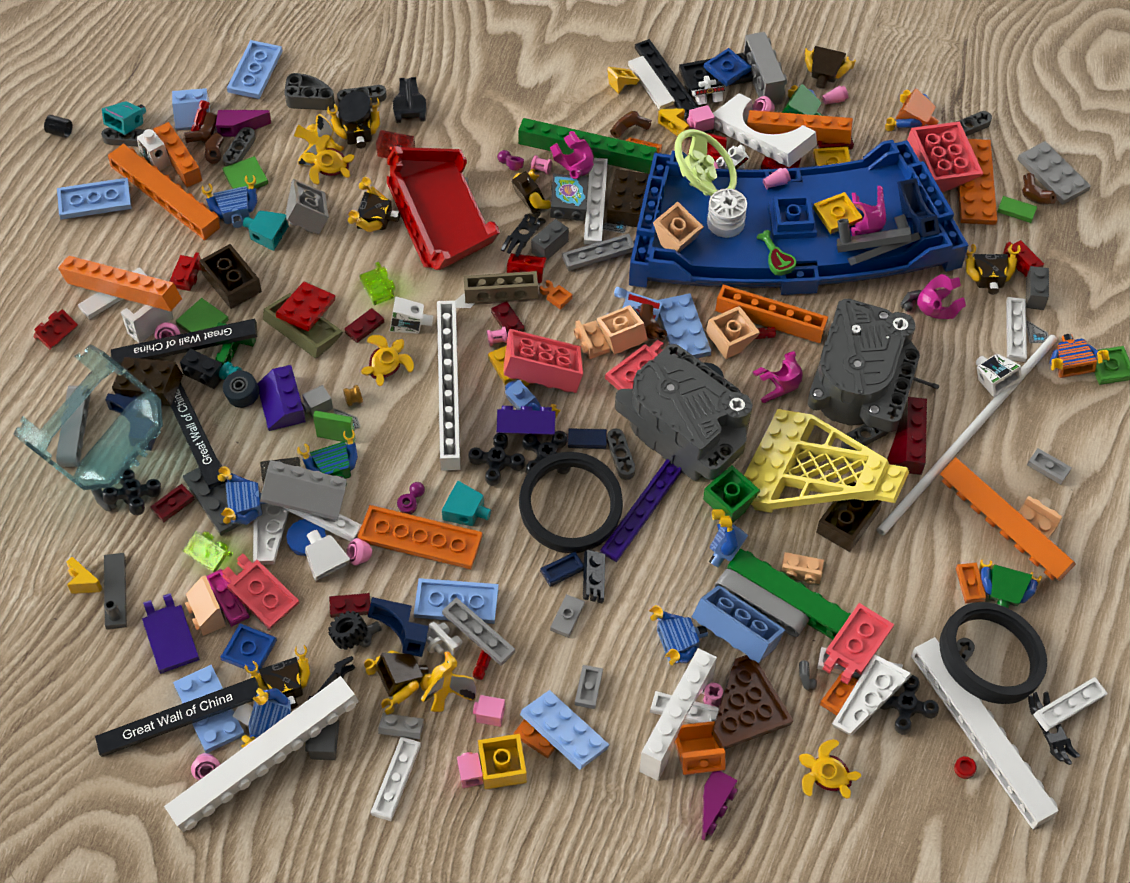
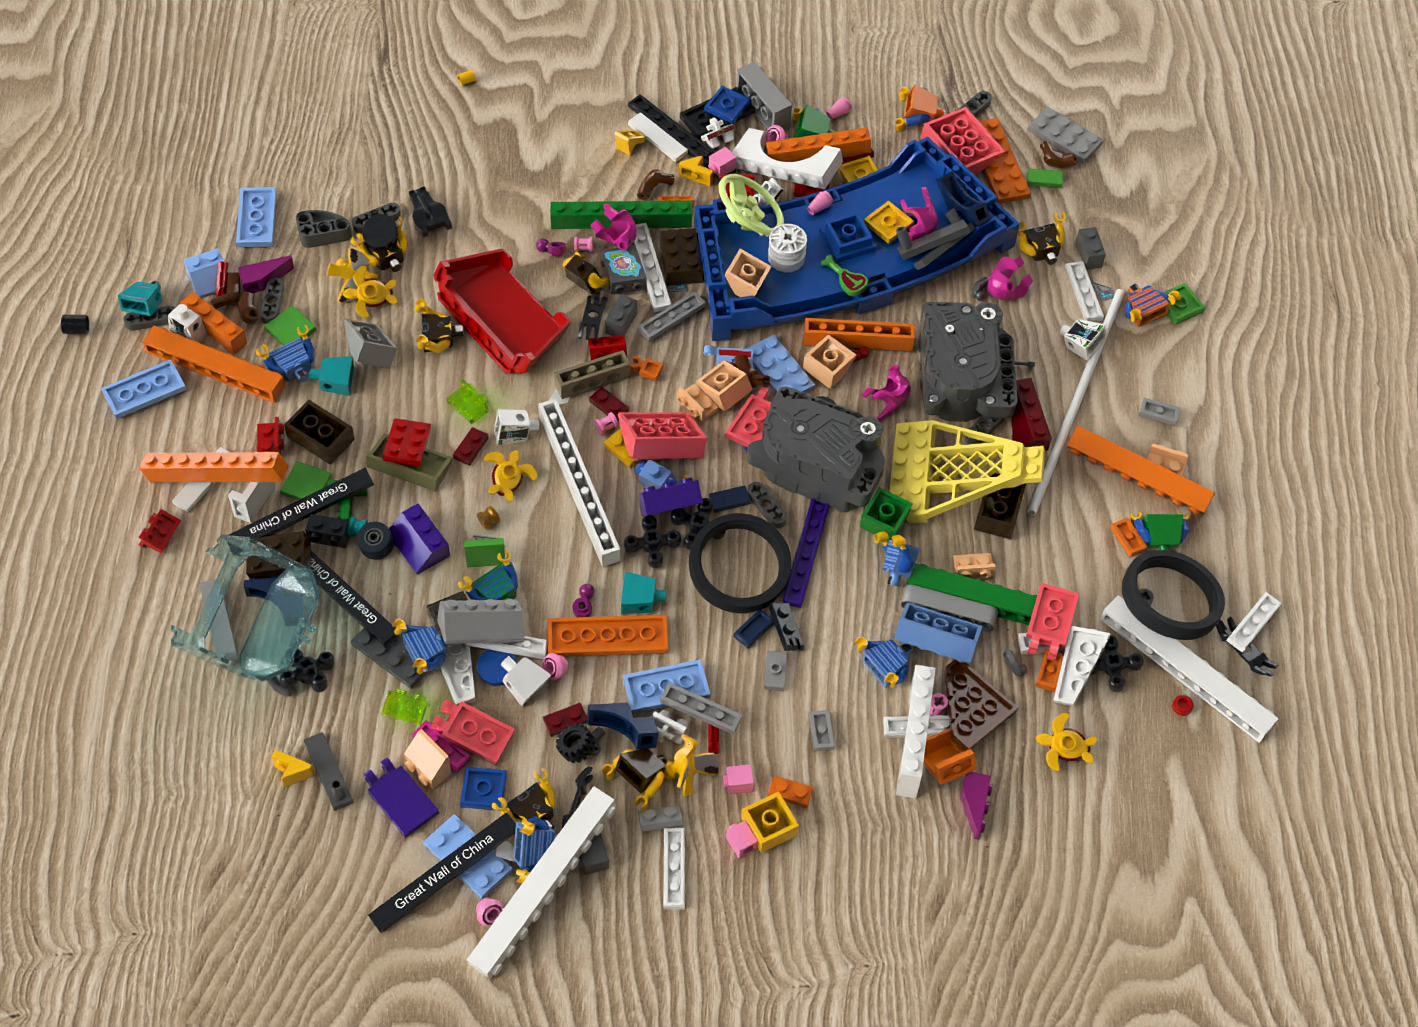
camera: 20 degrees left, 0 degrees up
dark red plate [150,484,195,523] -> none
bright pink cone [155,322,180,339] -> none
light grey brick [302,385,333,418] -> none
clear red brick [376,130,415,158] -> none
light blue plate [520,690,609,770] -> none
dark brown torso [805,46,856,89] -> none
red bracket [1003,240,1044,277] -> none

